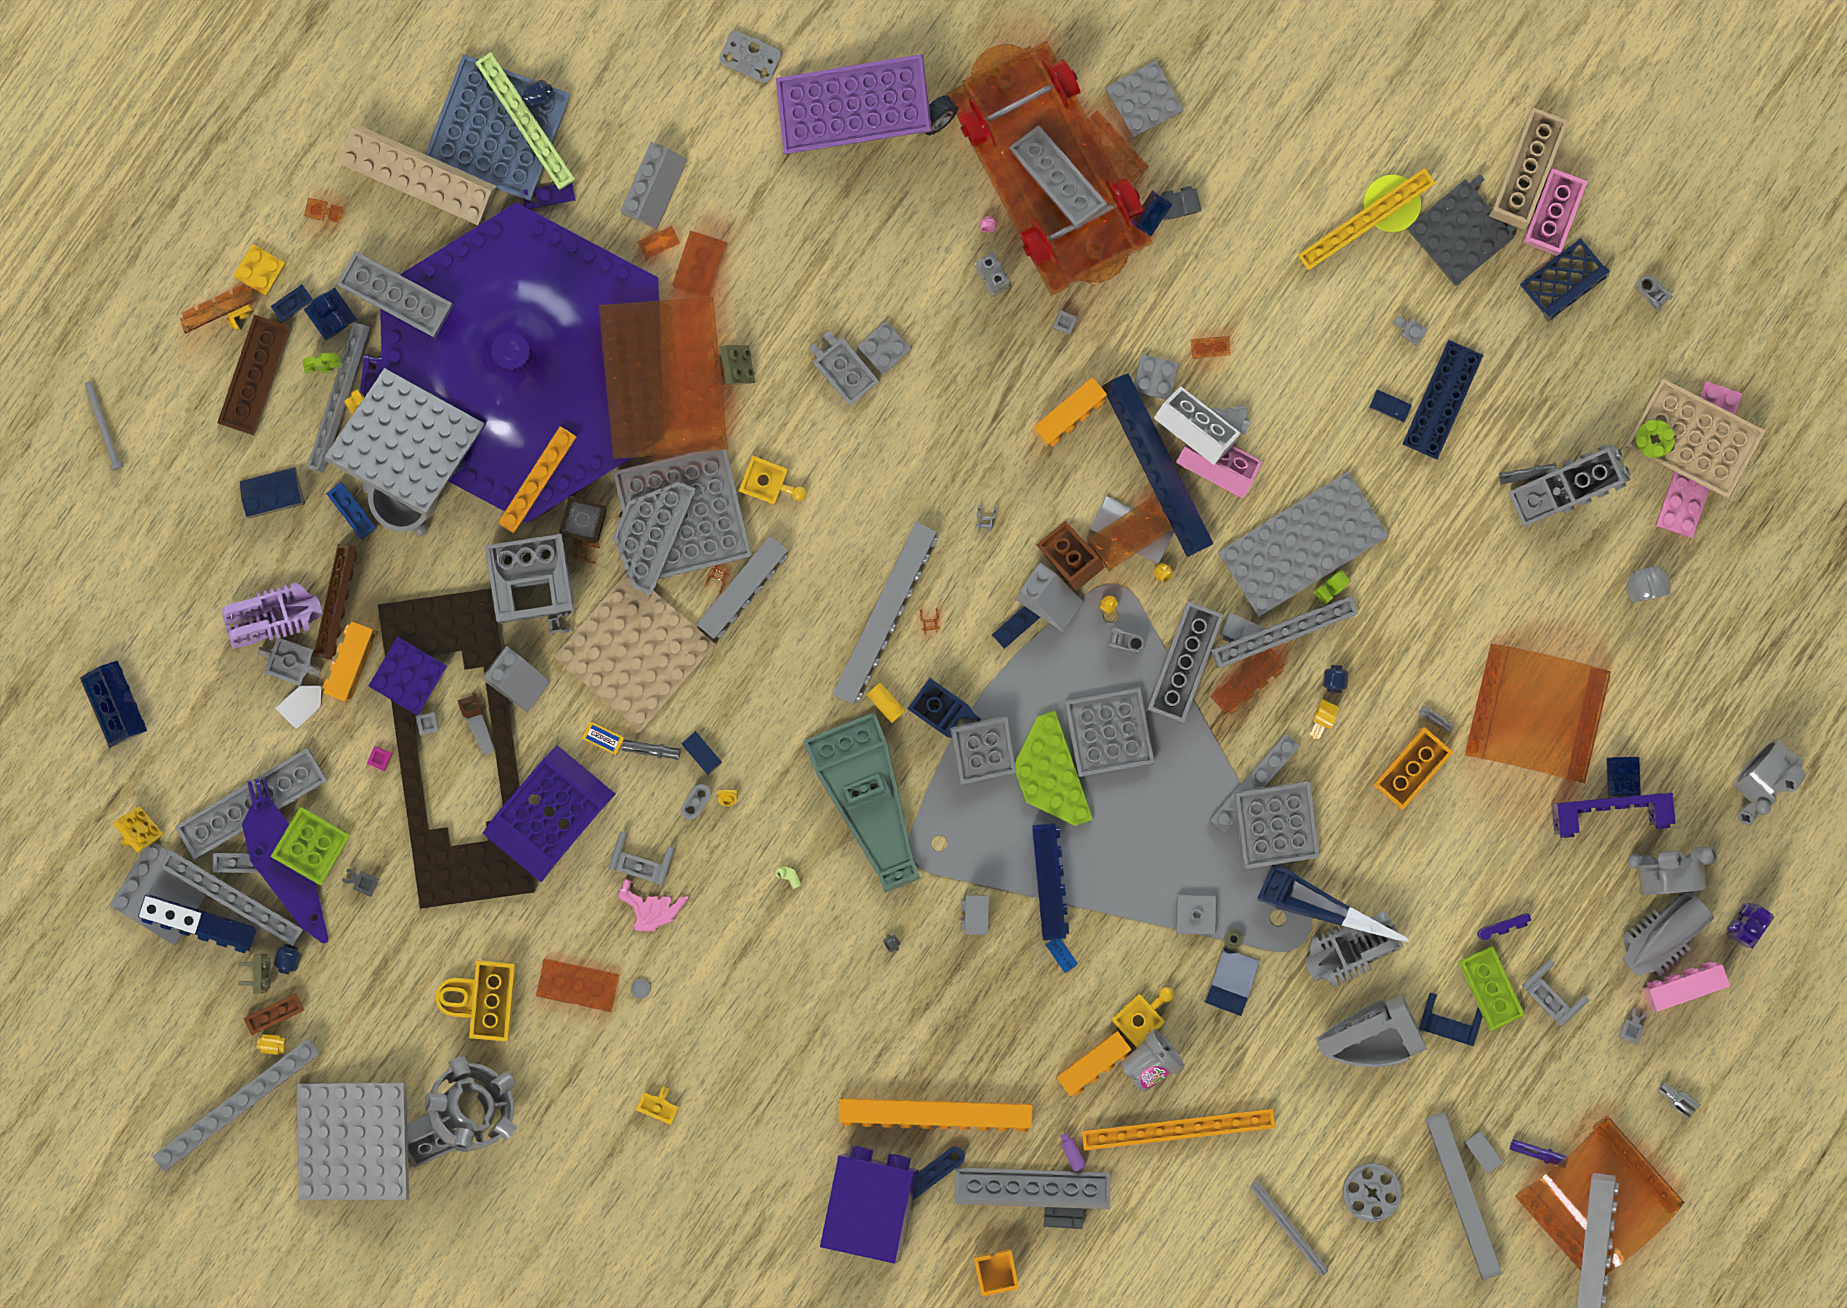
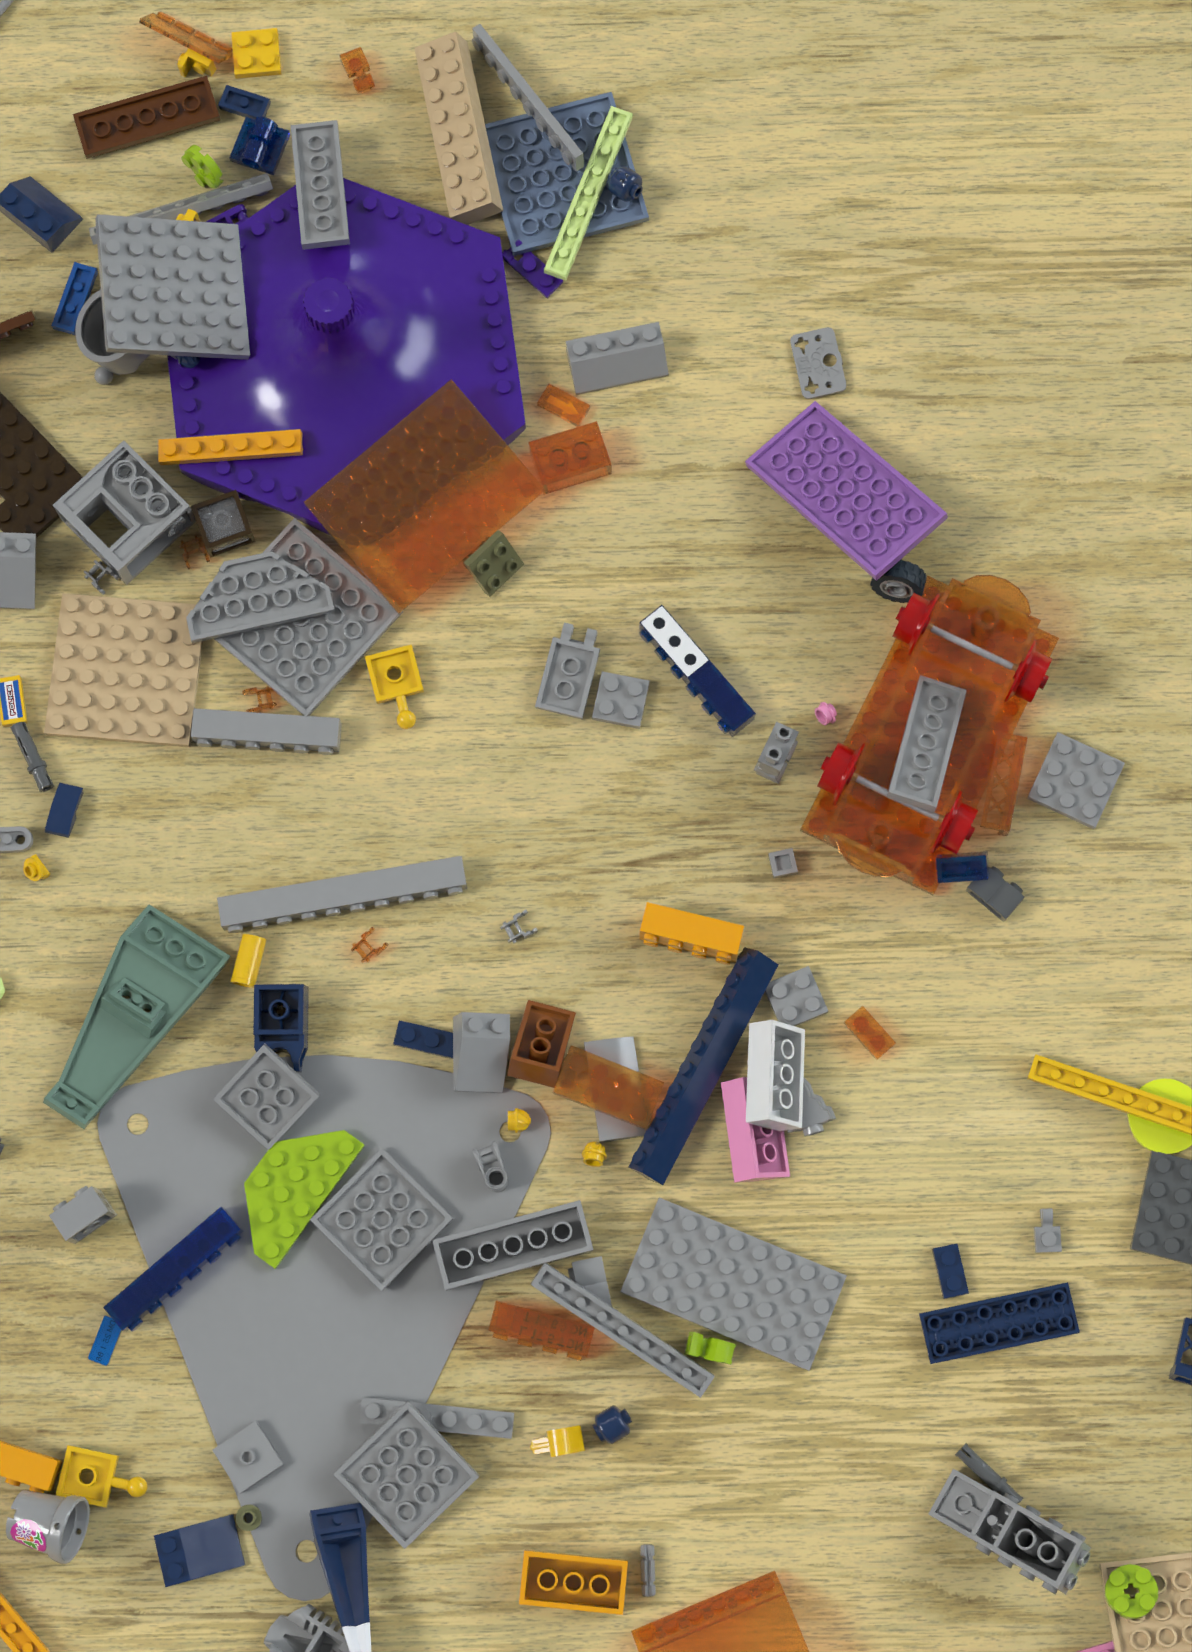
camera: 60 degrees right, 10 degrees down
none -> light grey plate [472,24,584,171]
none -> clear blue brick [639,605,756,737]

